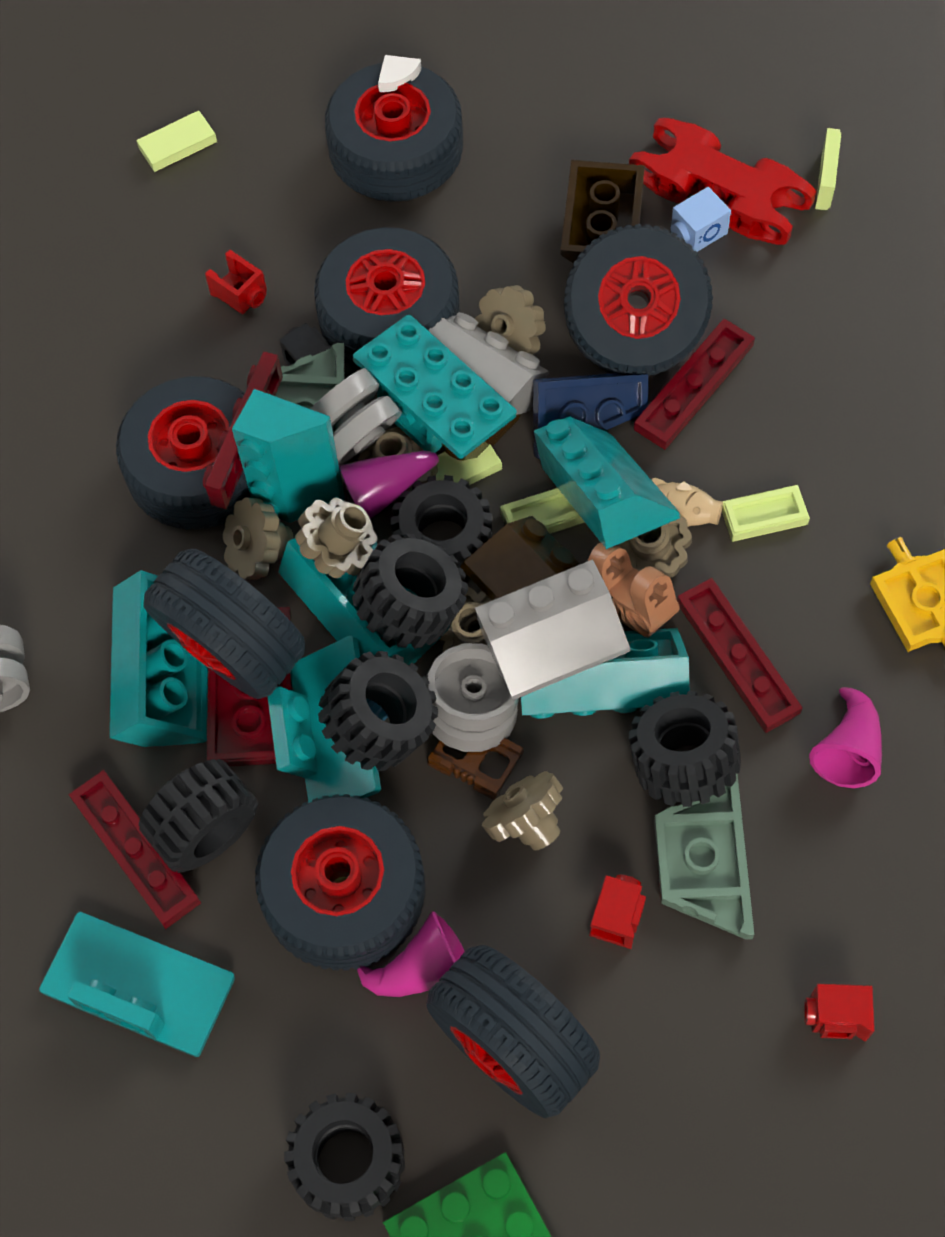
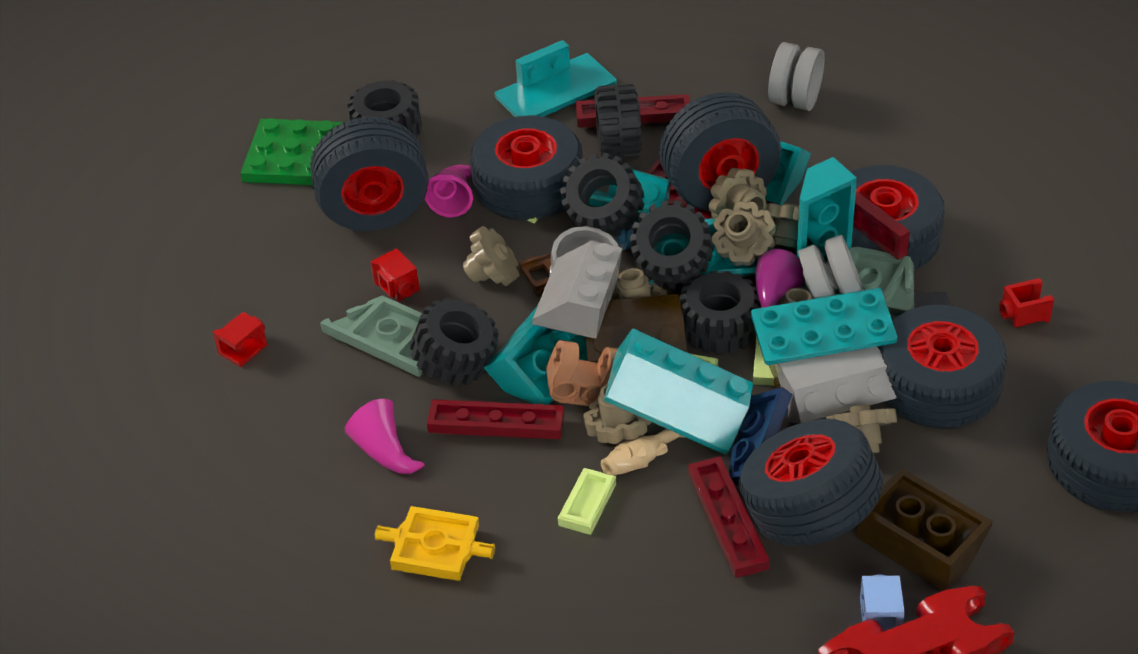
camera: 125 degrees right, 20 degrees down
none -> dark tan plant [709,168,767,219]

